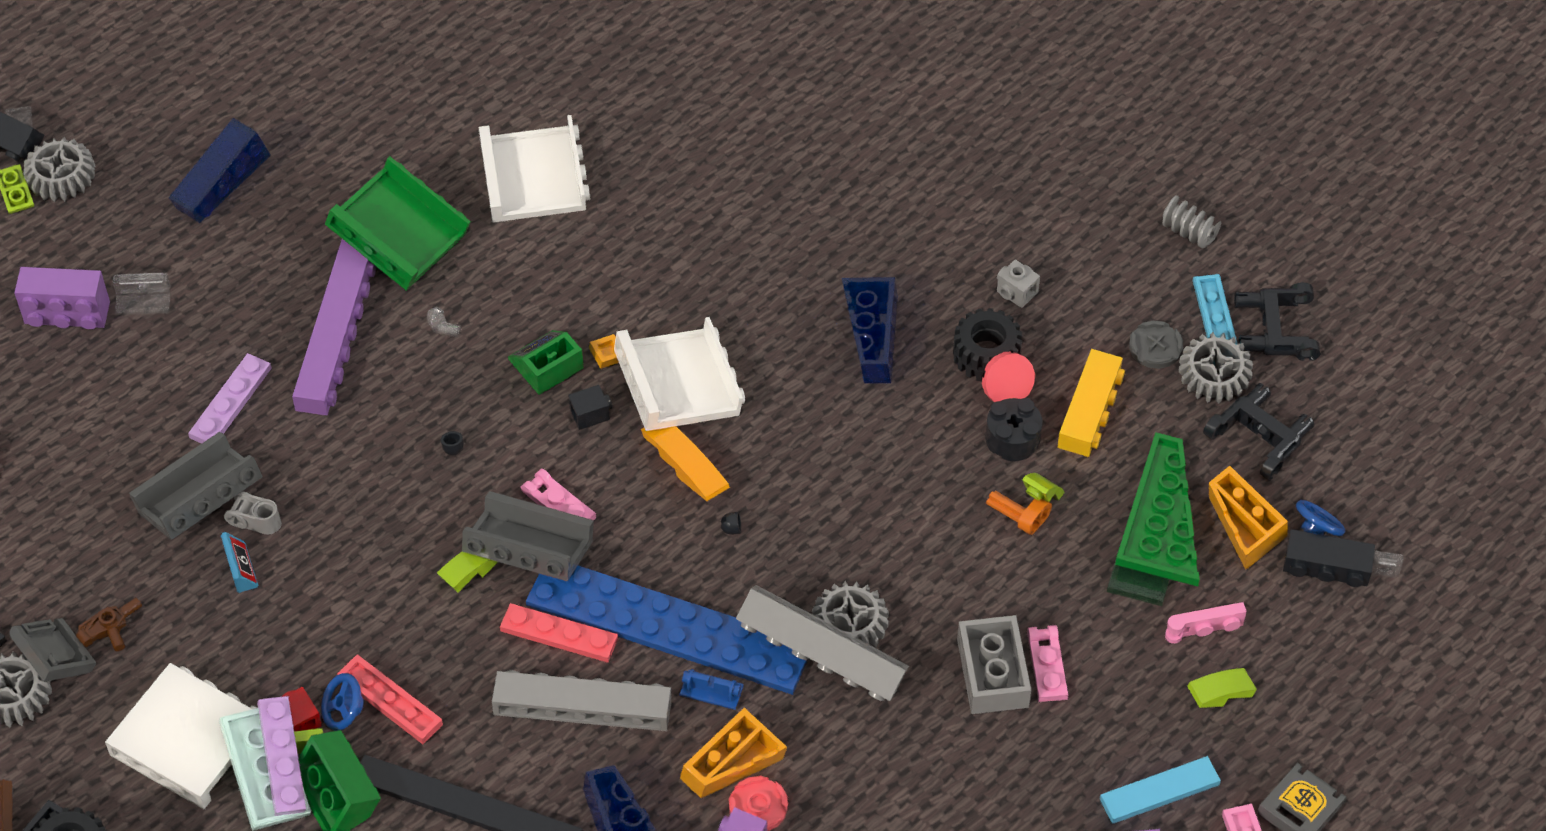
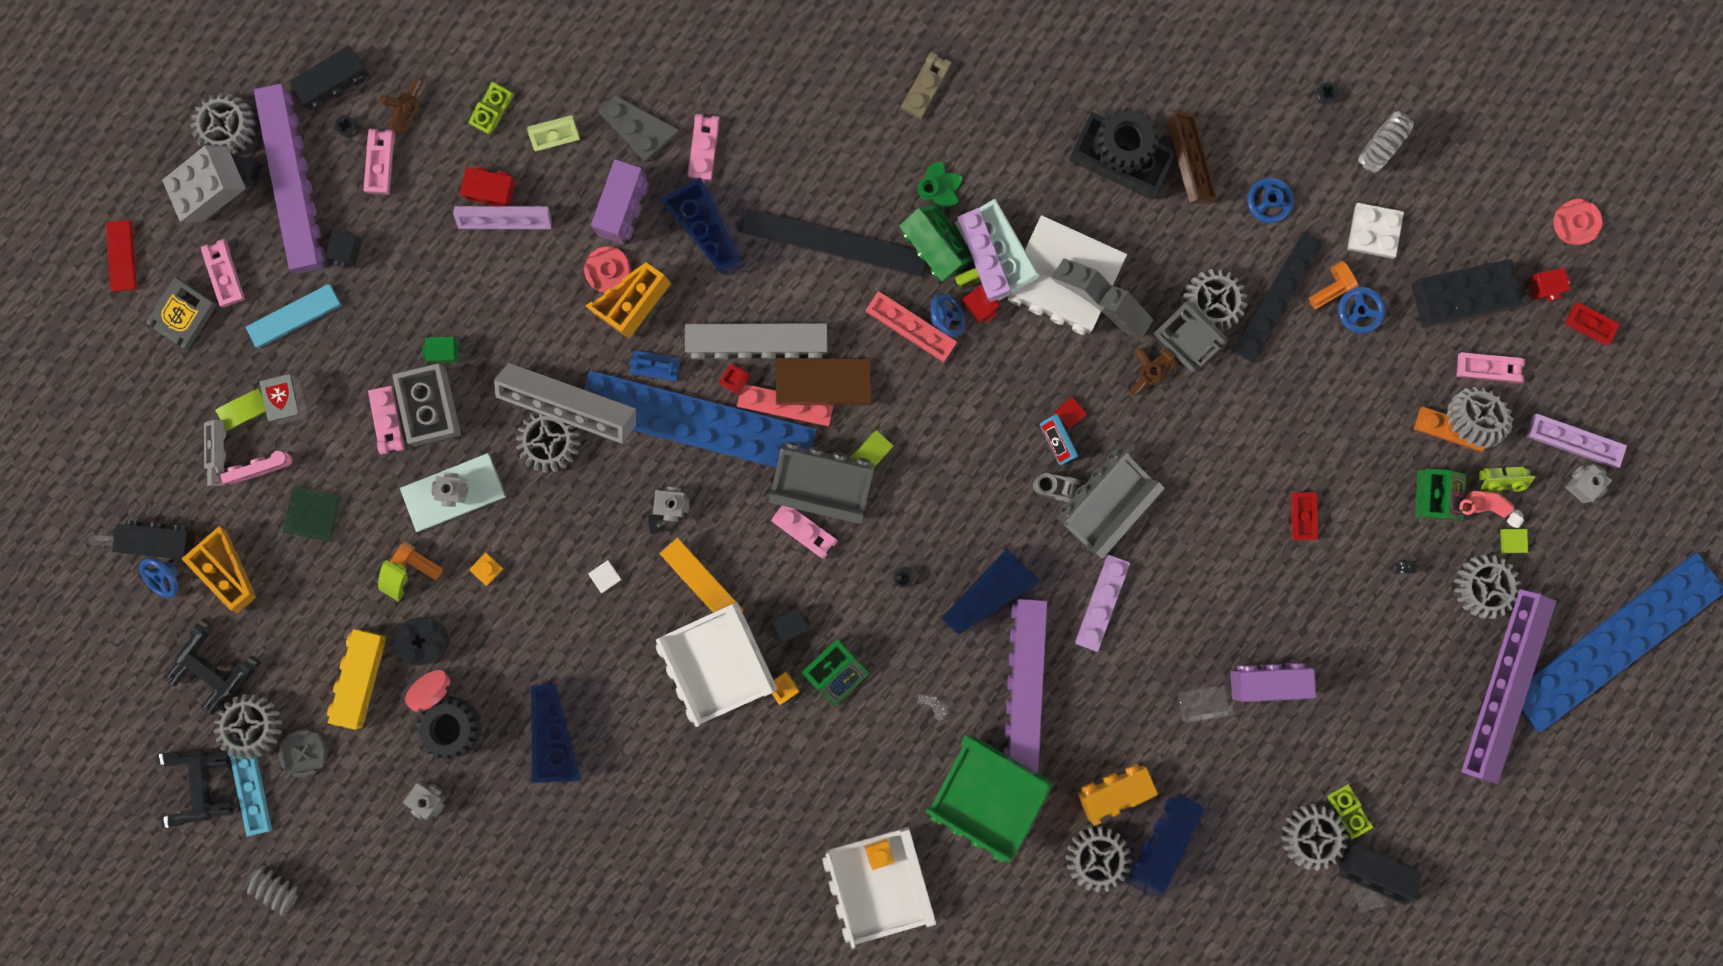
camera: 175 degrees right, 30 degrees up
green wing [1115,432,1200,587] -> none
none -> light grey hinge [204,420,226,486]
none -> piece [260,374,308,424]
none -> light aqua tile [400,453,506,532]
none -> green brick [422,337,459,364]
none -> light grey brick [431,472,468,507]
none -> light orange plate [469,552,504,586]
none -> white tile [588,560,622,593]
none -> light grey brick [653,487,690,522]
none -> red tile [718,363,751,395]
none -> reddish brown tile [776,358,871,406]
none -> light orange plate [864,838,895,871]
none -> clear blue wedge [940,548,1042,635]
none -> dark grey arch [1051,258,1154,339]
none -> red tile [1053,397,1087,430]
none -> light grey gear [1066,826,1132,893]
none -> light orange wedge [1077,764,1158,826]

